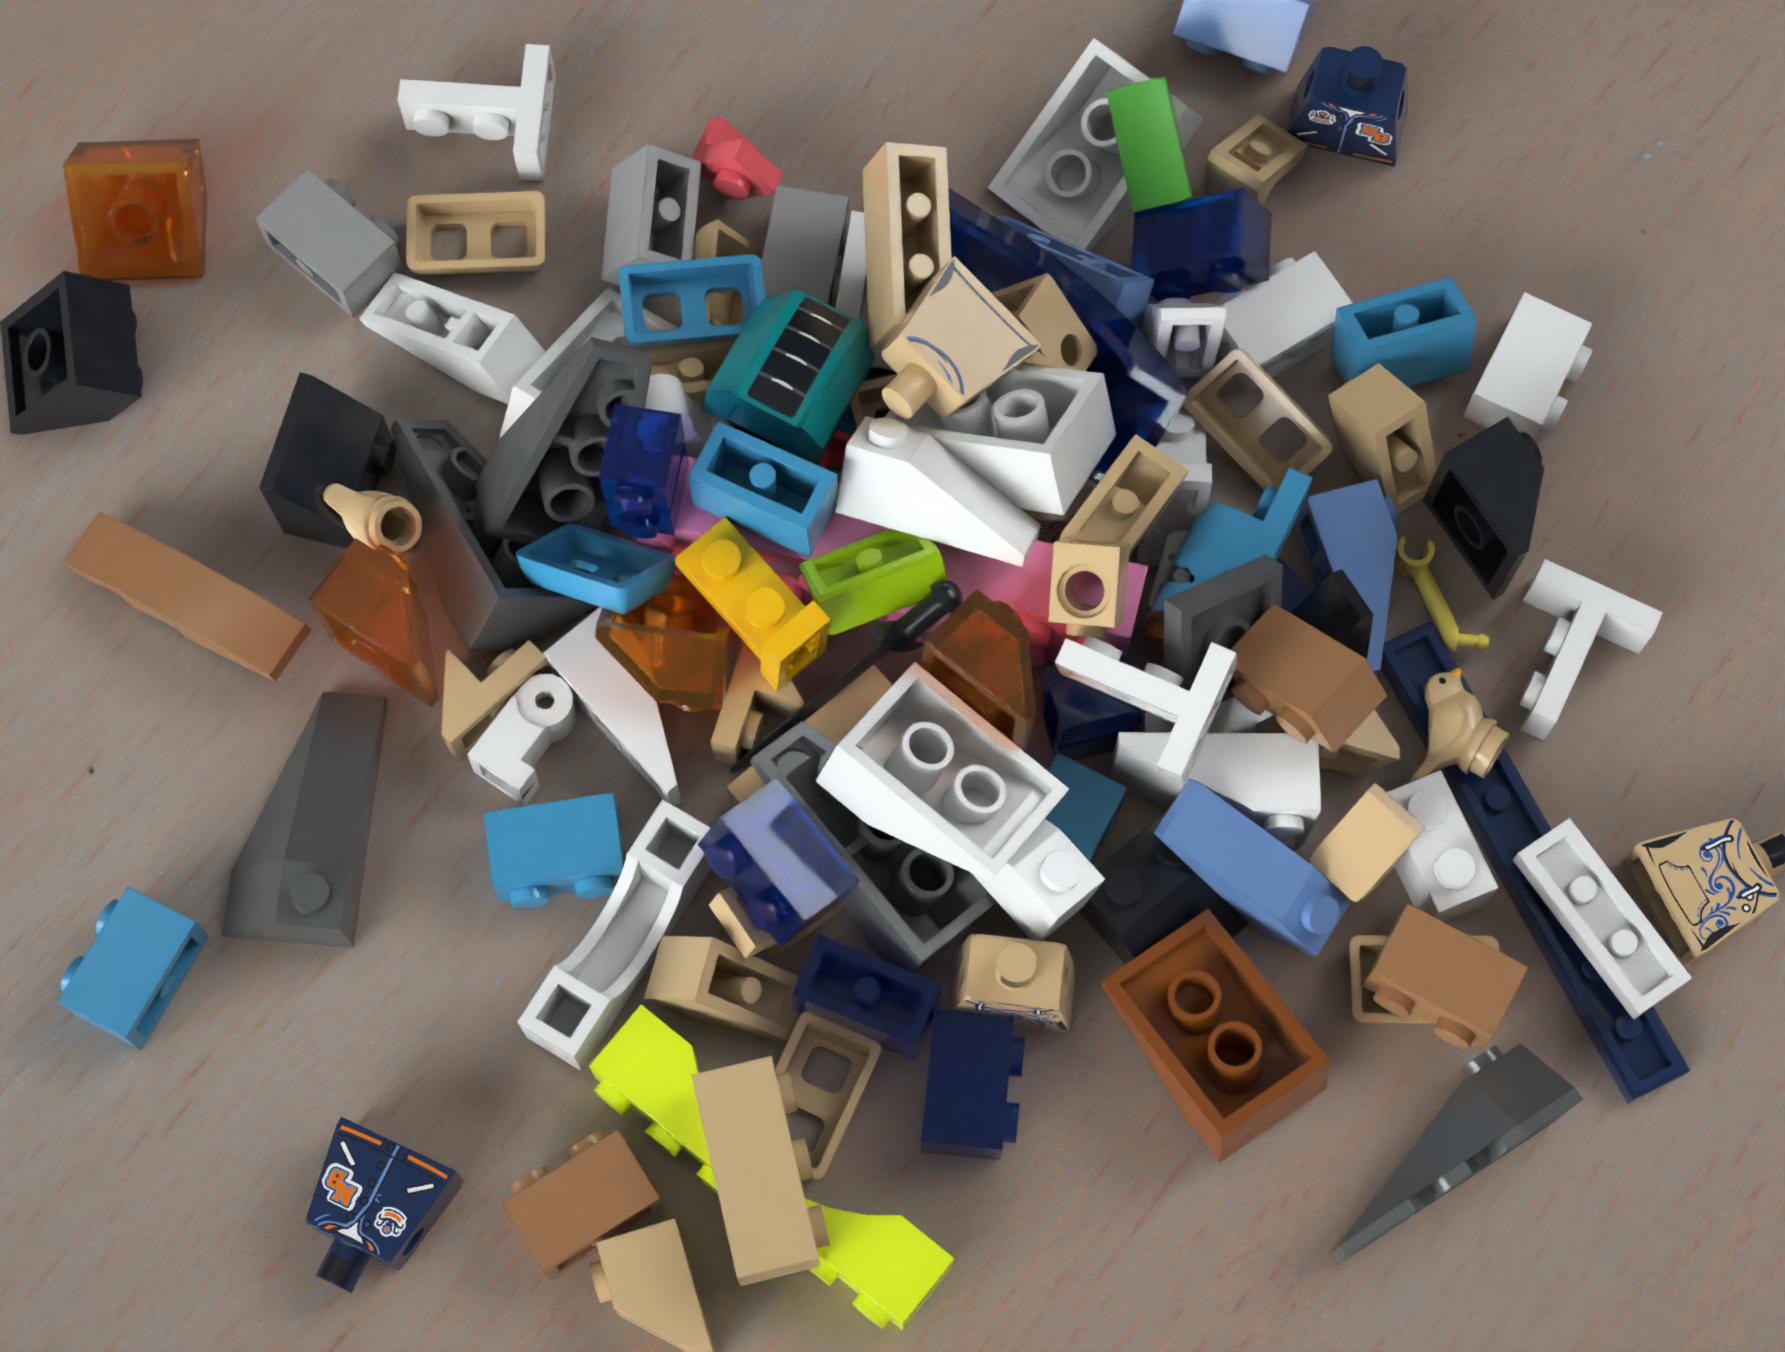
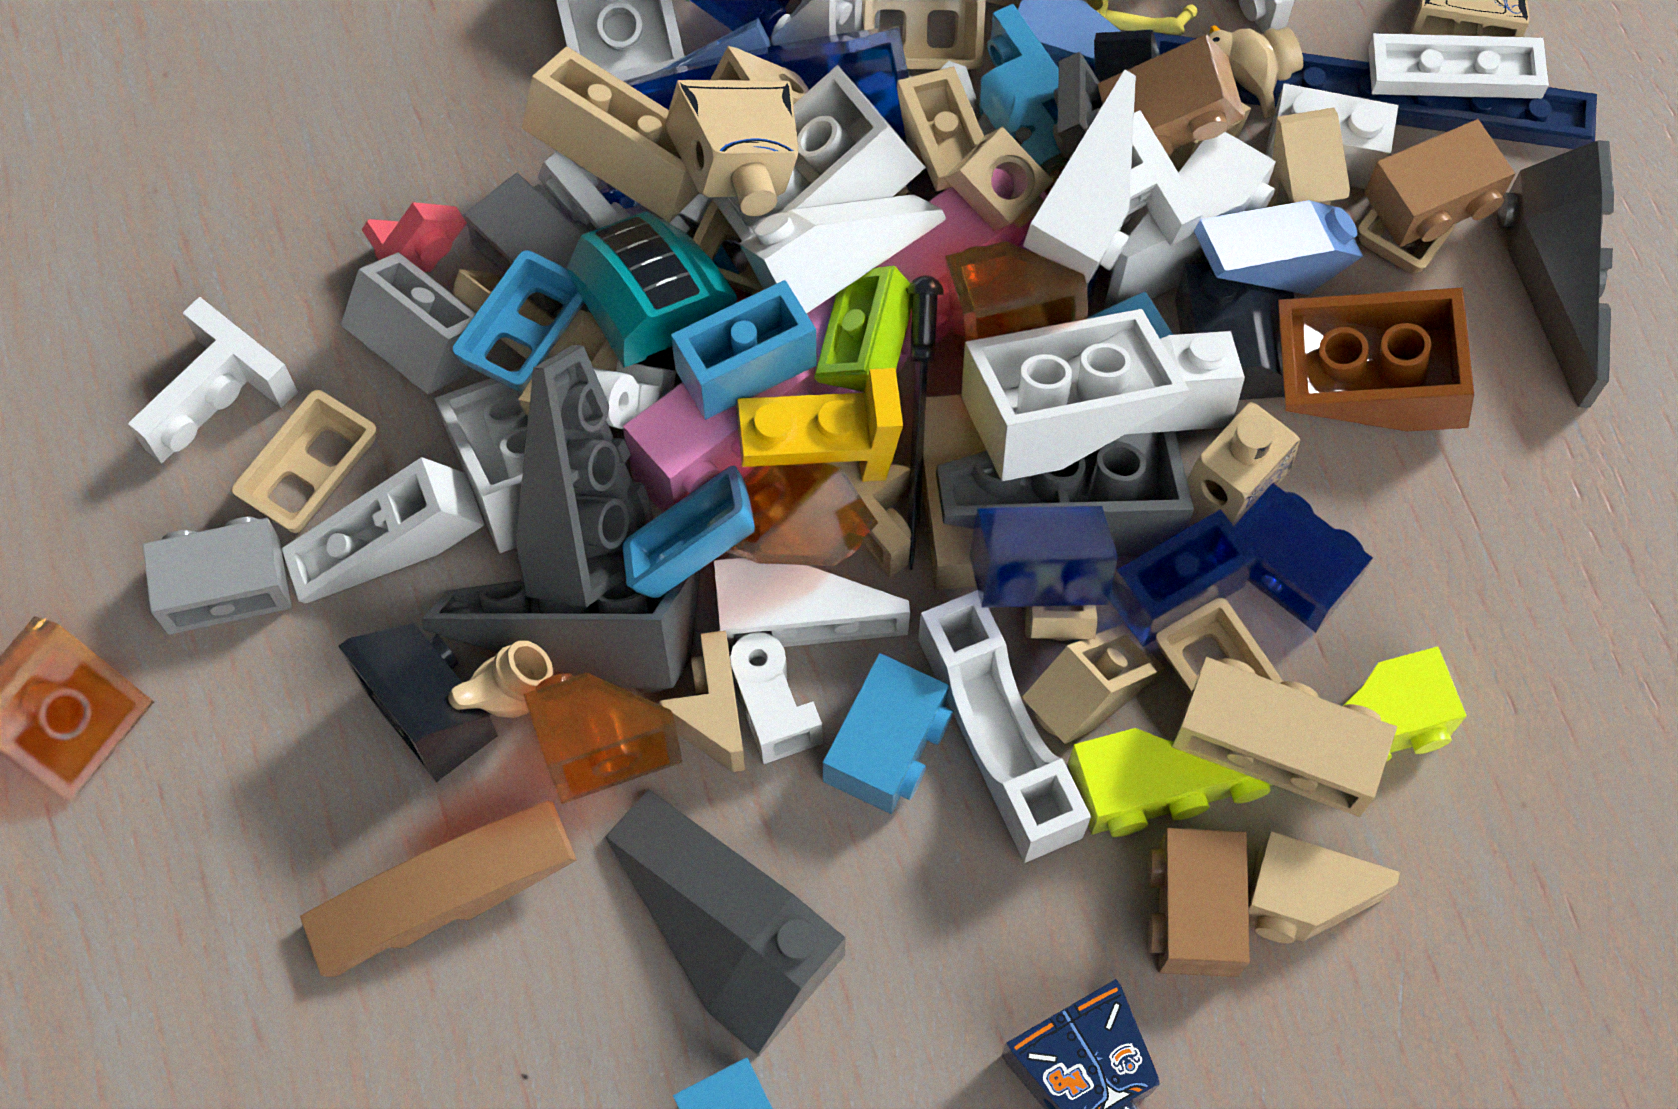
camera: 55 degrees left, 5 degrees down
black slope [0,271,143,435] -> none
clear blue piece [599,403,689,539] -> none
none -> white slope [1023,70,1136,283]

